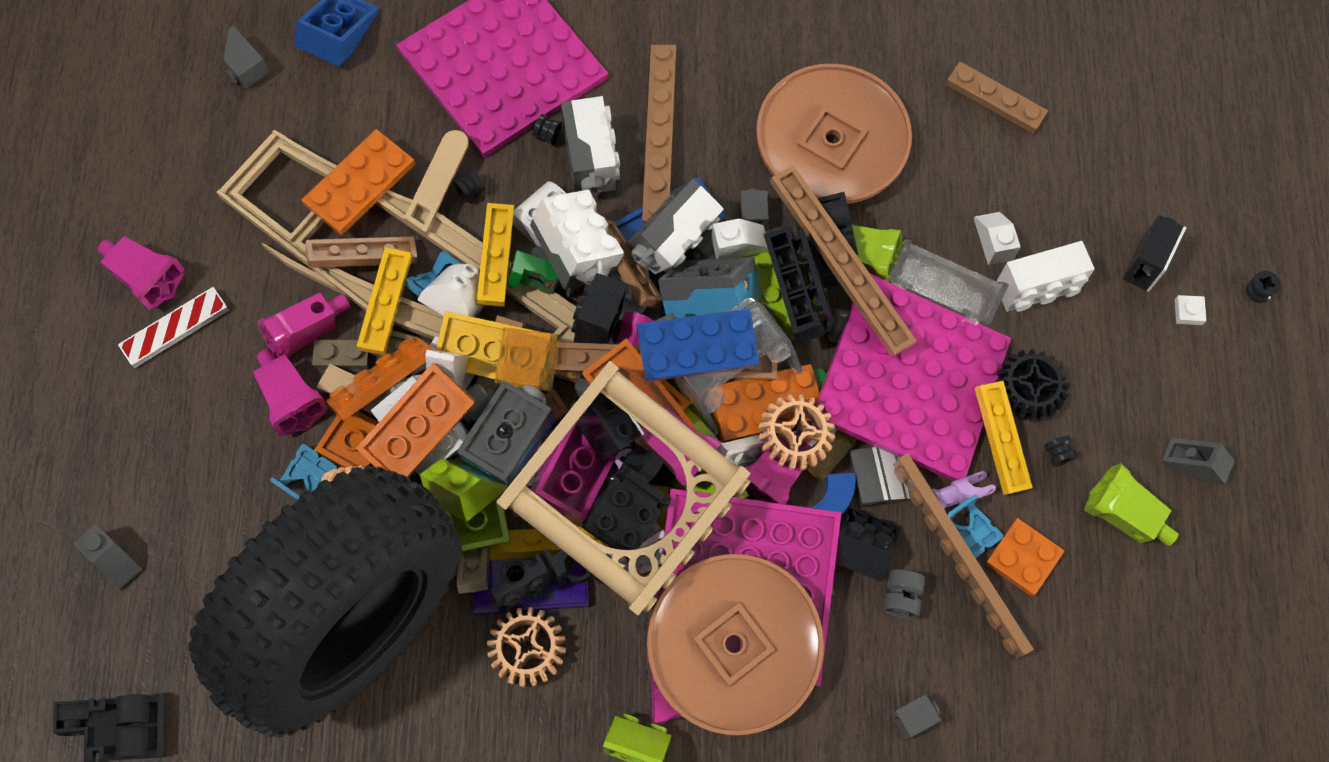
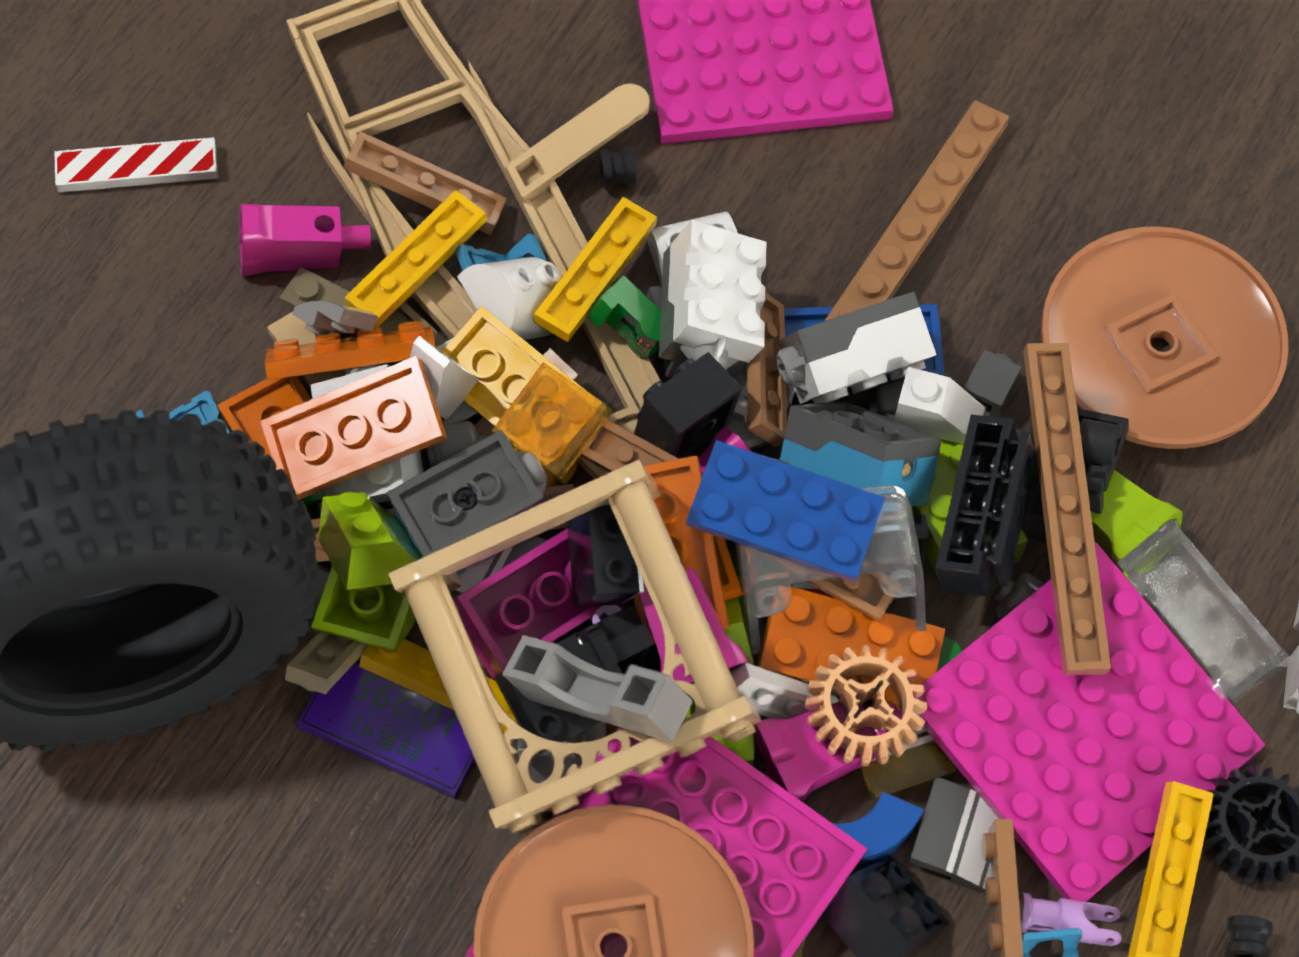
camera: 30 degrees right, 5 degrees down
dark pink piece [98,236,184,310] -> none
dark pink piece [253,349,328,436] -> none
orange plate [302,129,415,236] -> none
light nougat gear [487,607,566,687] -> none
black plate [490,548,592,611] -> none
black wheel [532,114,562,145] -> none
piece [561,96,620,195] -> none
none -> light grey slope [292,301,378,335]
none -> light grey arch [502,635,693,742]

